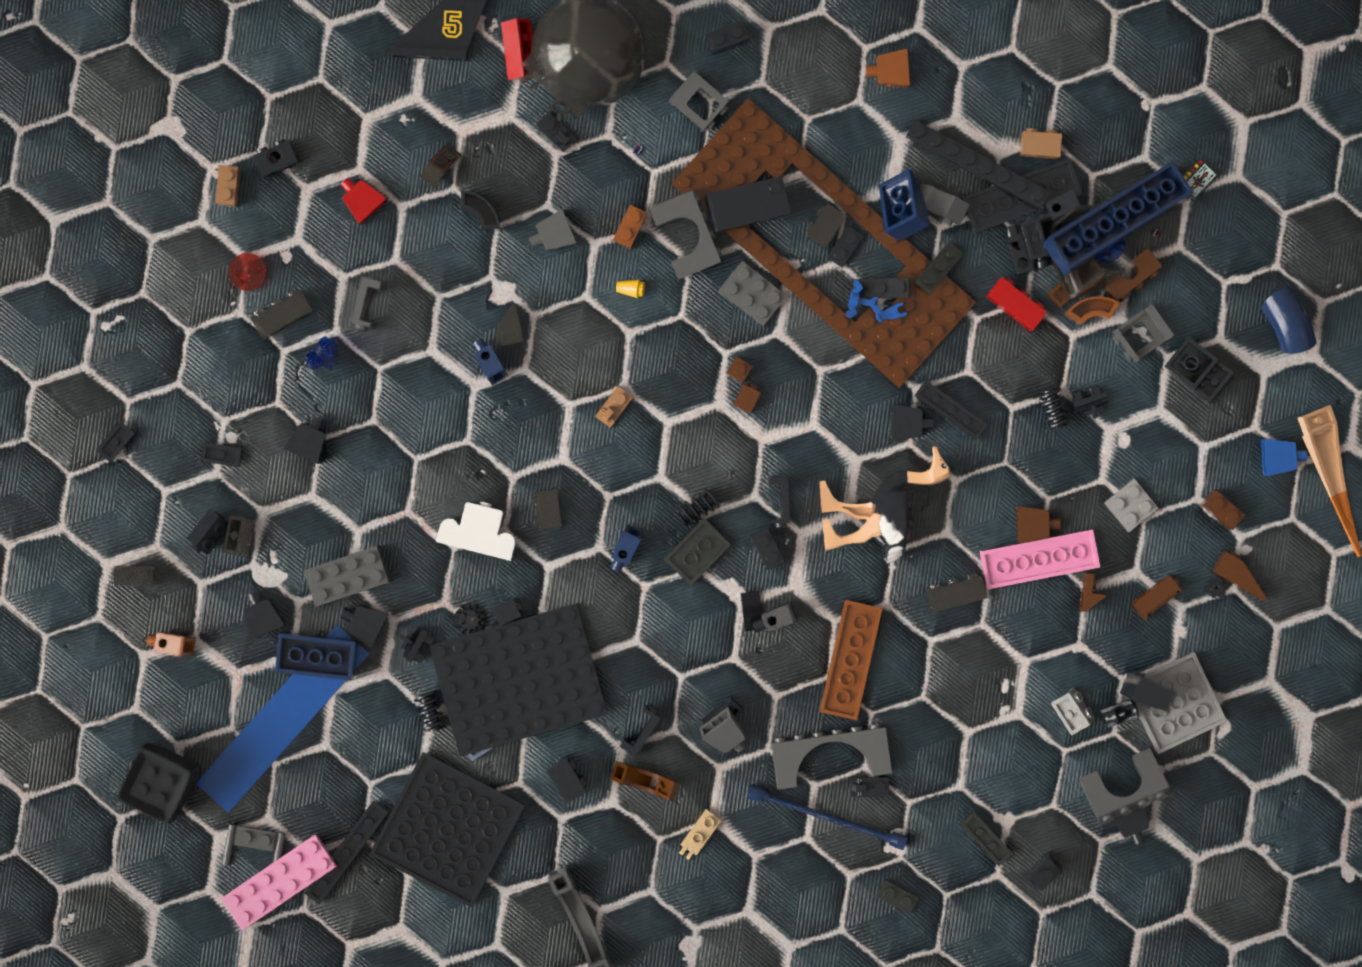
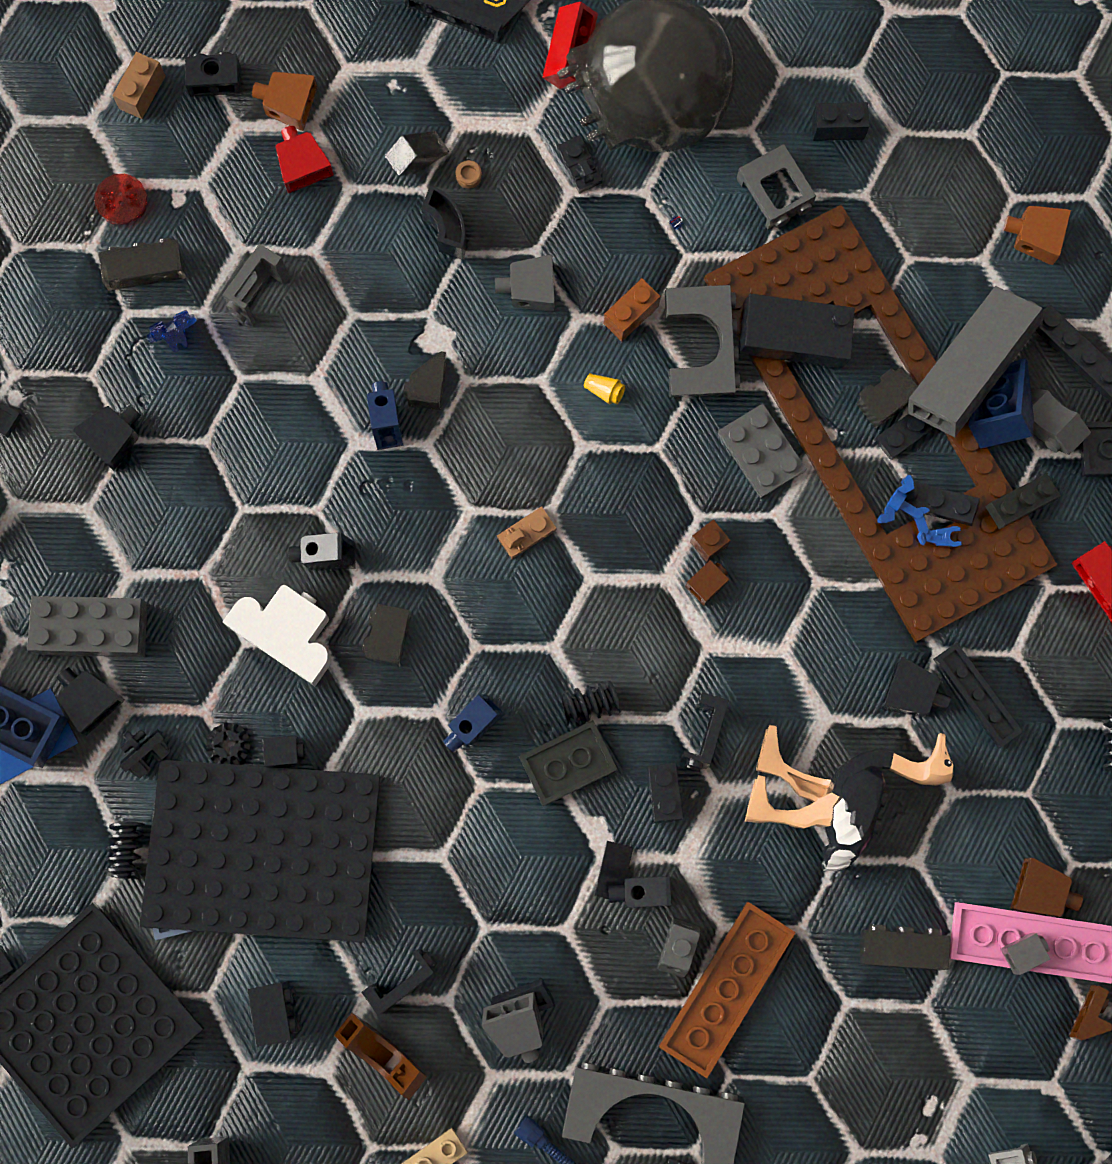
camera: 15 degrees right, 10 degrees down
none -> dark orange torso [252,72,318,131]
none -> black torso [288,532,356,570]
none -> medium nougat tile [456,160,482,188]
none -> dark grey torso [657,918,701,978]
none -> dark grey brick [908,286,1043,437]
none -> flat silver brick [1000,933,1050,975]

